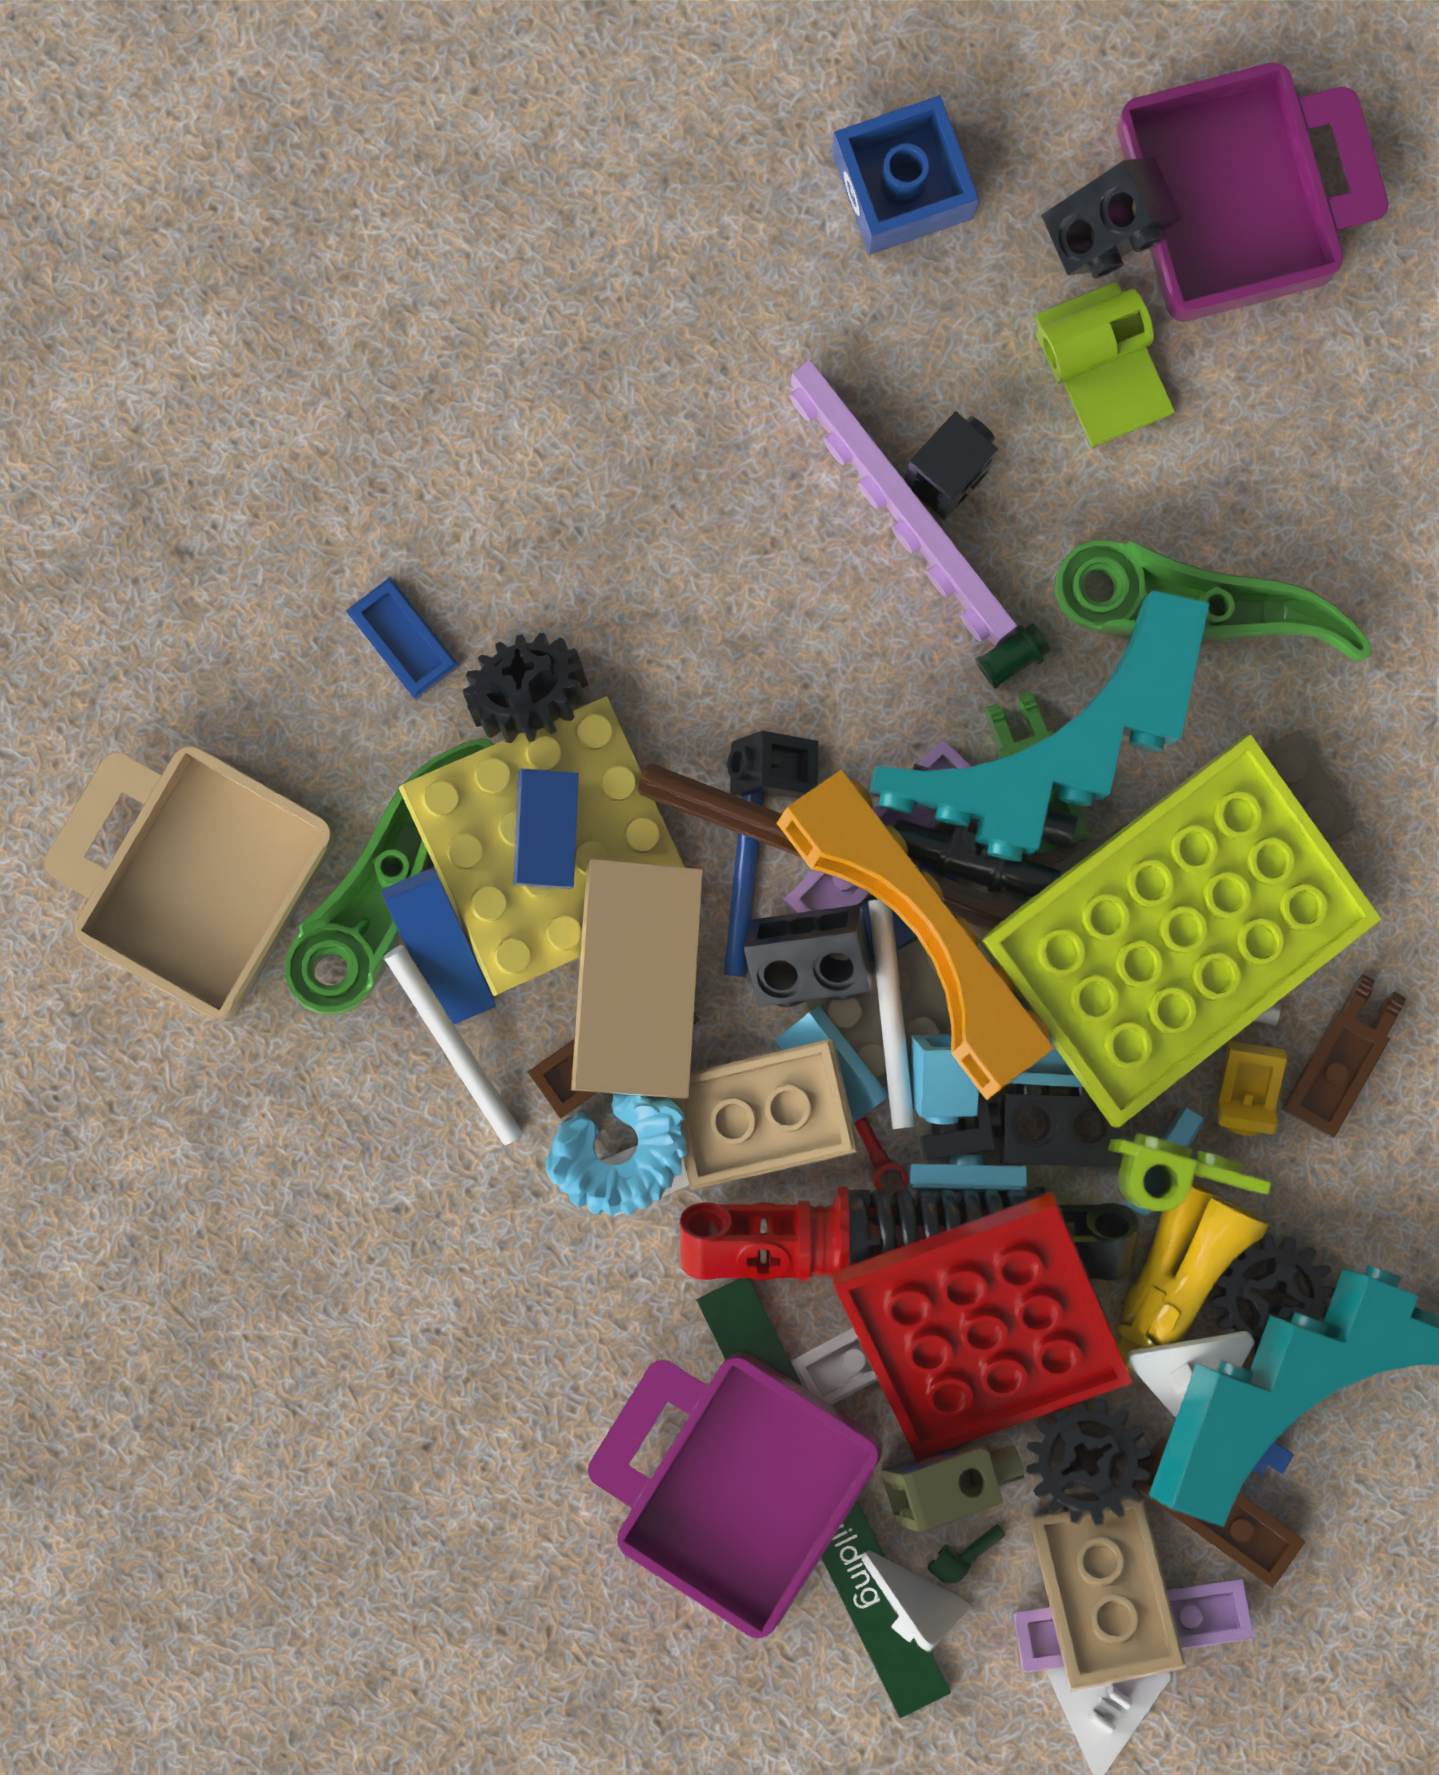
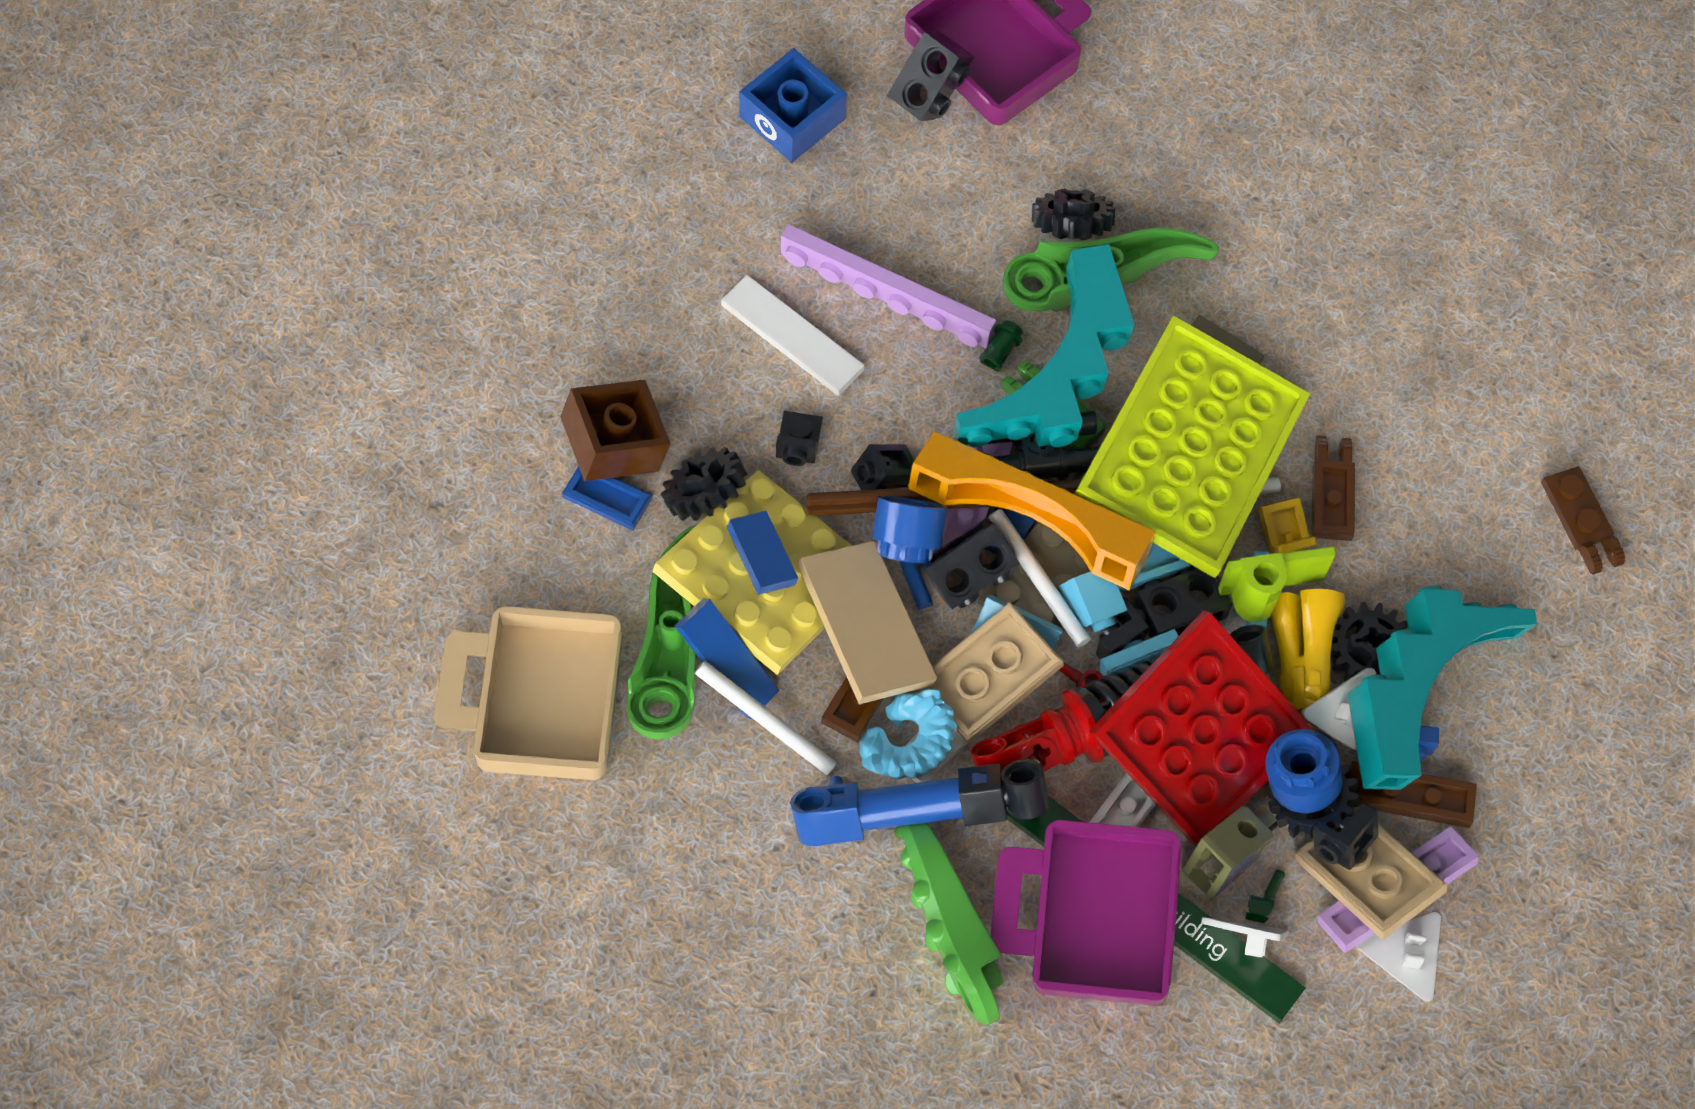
camera: 30 degrees left, 20 degrees down
black brick [904,411,998,521] -> none
lime piece [1034,281,1175,449] -> none
none -> reddish brown brick [560,380,671,481]
none -> white tile [721,275,864,396]
none -> black bracket [776,411,823,466]
none -> blue piece [790,759,1049,846]
none -> blue piece [872,496,948,563]
none -> bright green animal [894,823,1004,1026]
none -> black gear [1032,188,1116,241]
none -> blue piece [1266,729,1343,813]
none -> black bracket [1313,803,1378,870]

